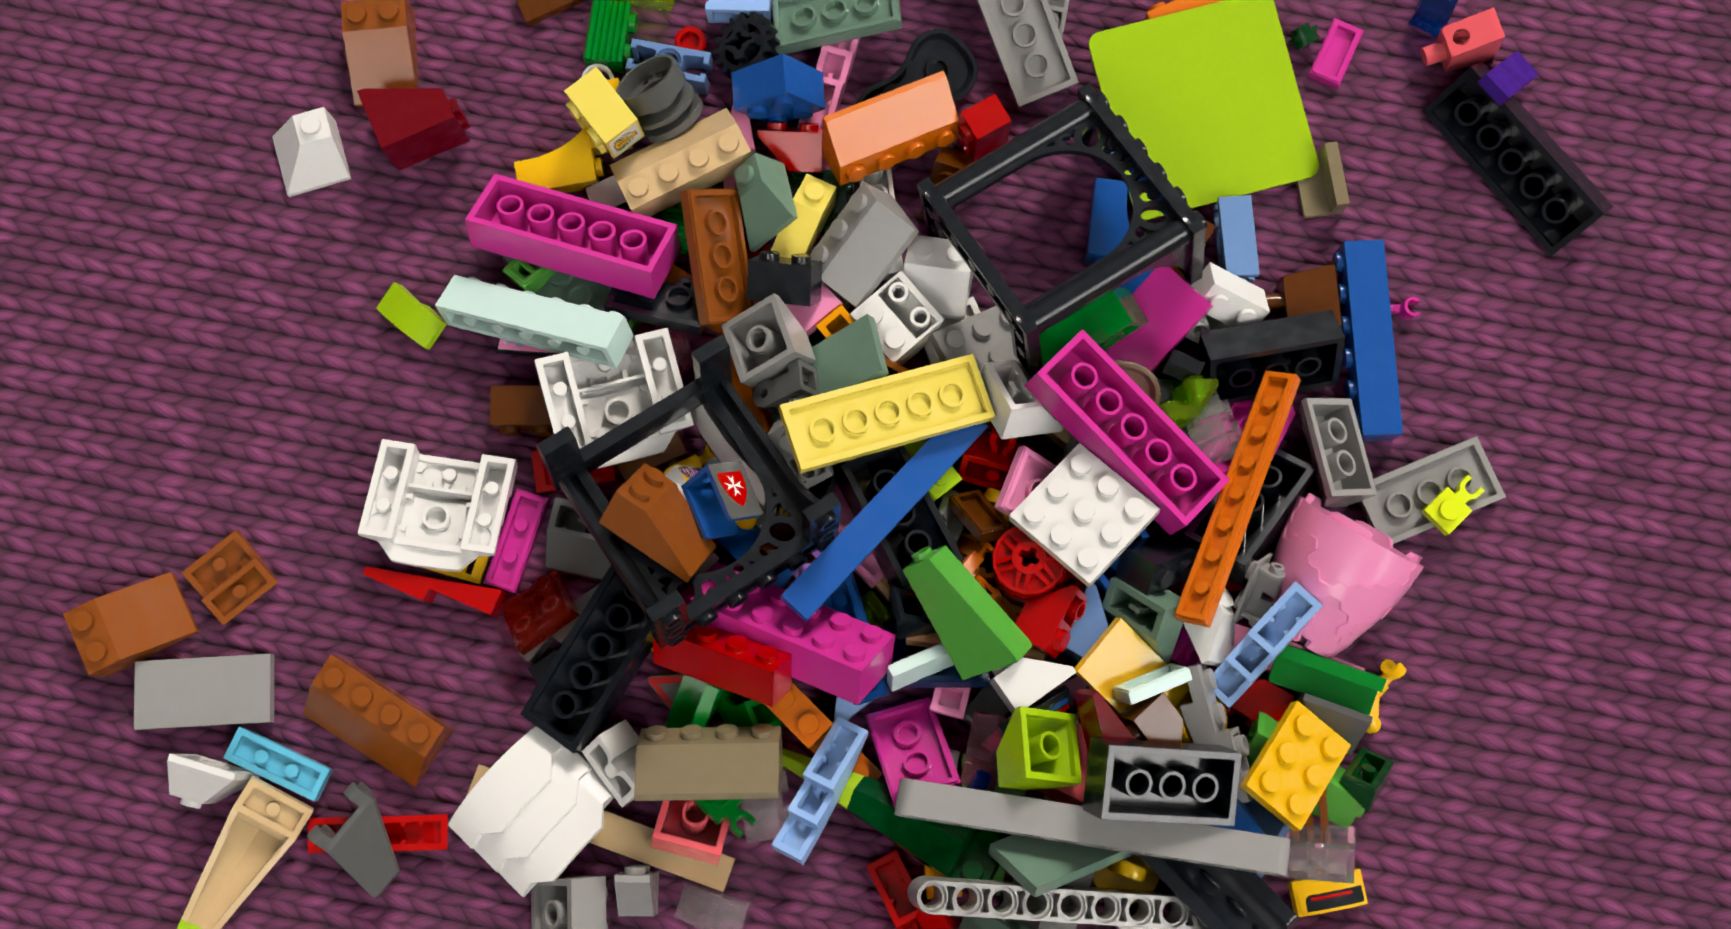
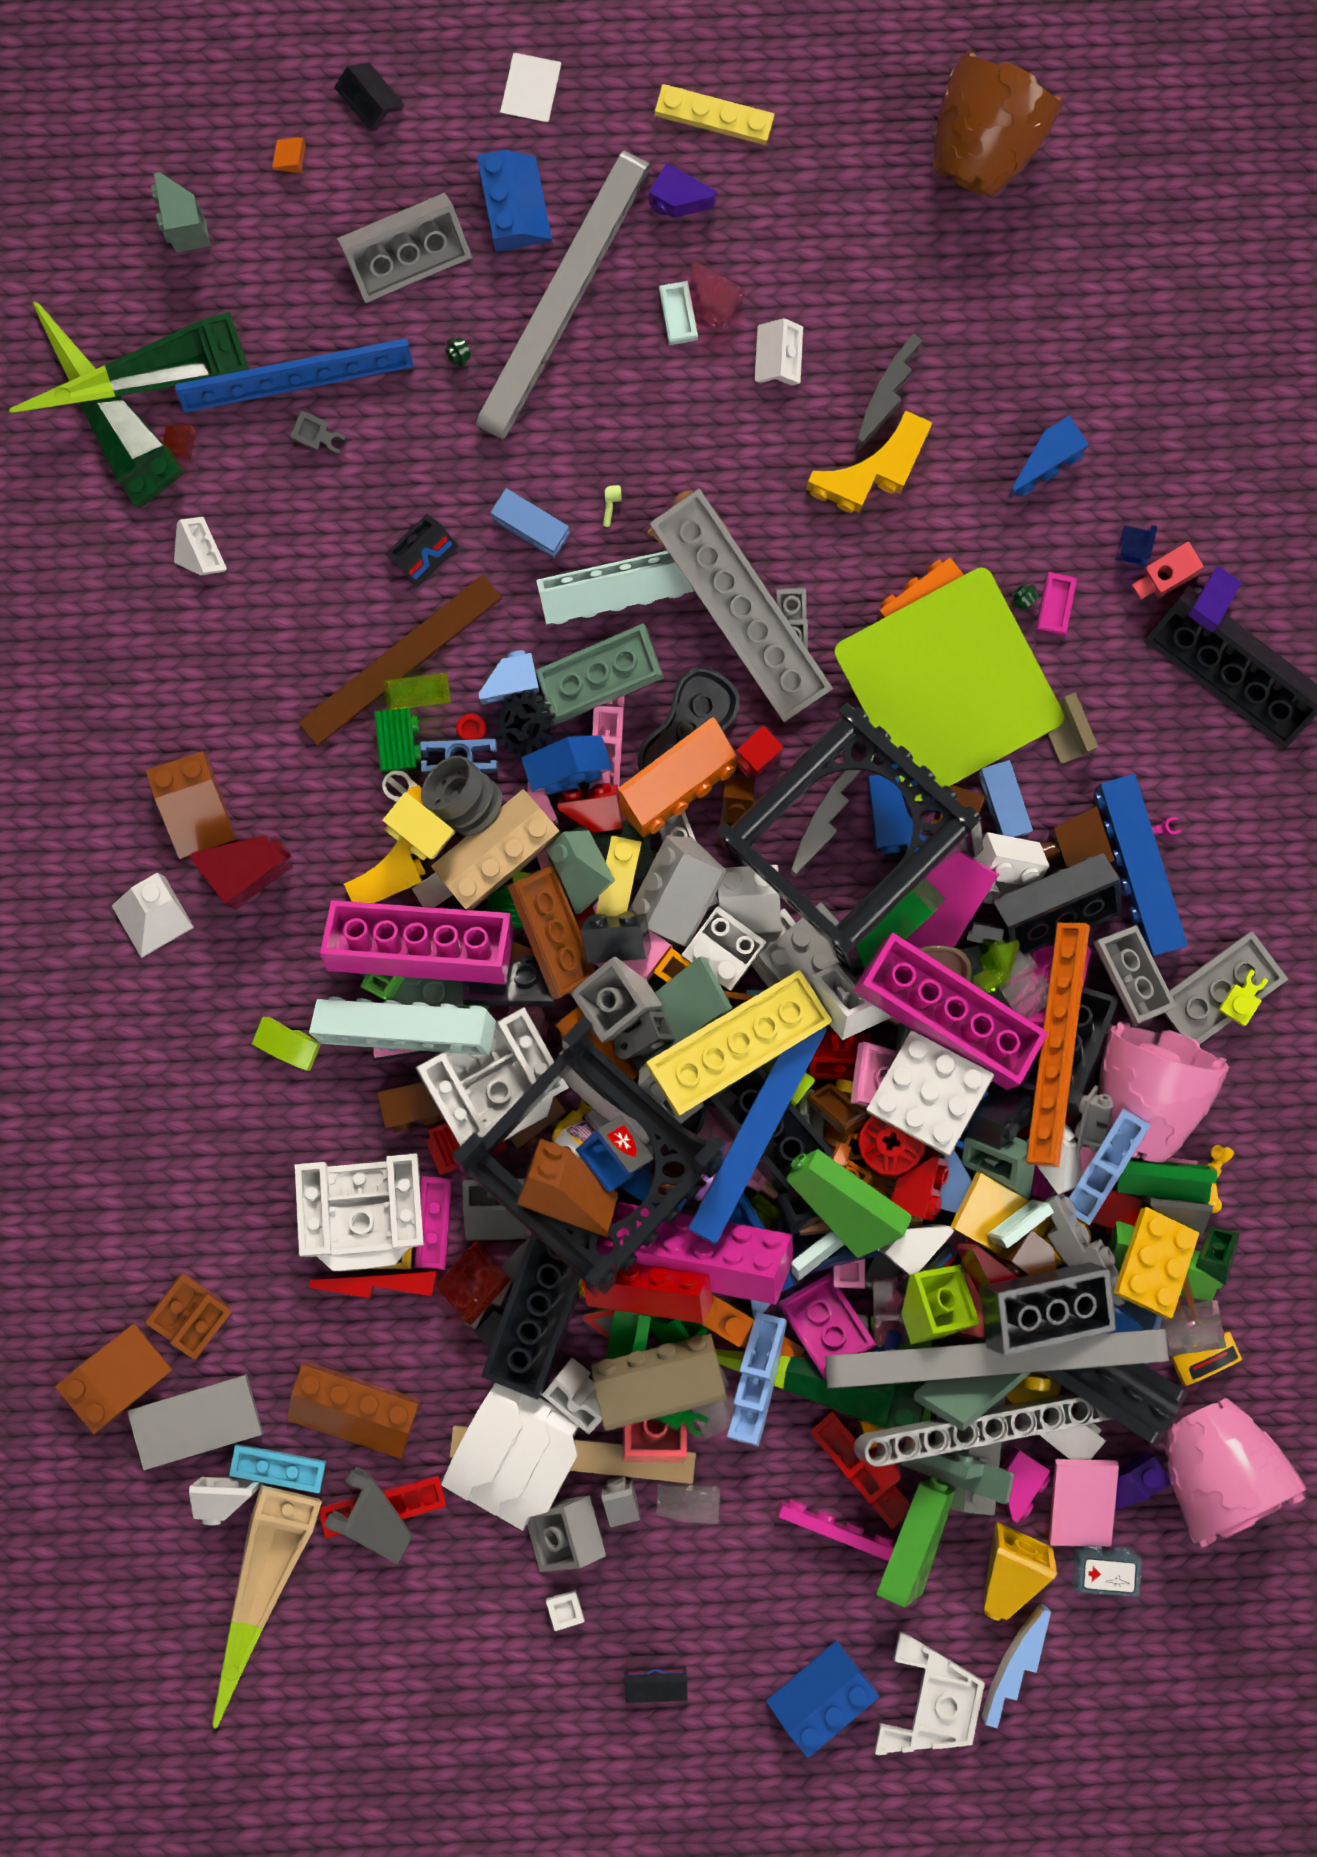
camera: 20 degrees left, 5 degrees up
none -> light grey slope [790,770,860,877]

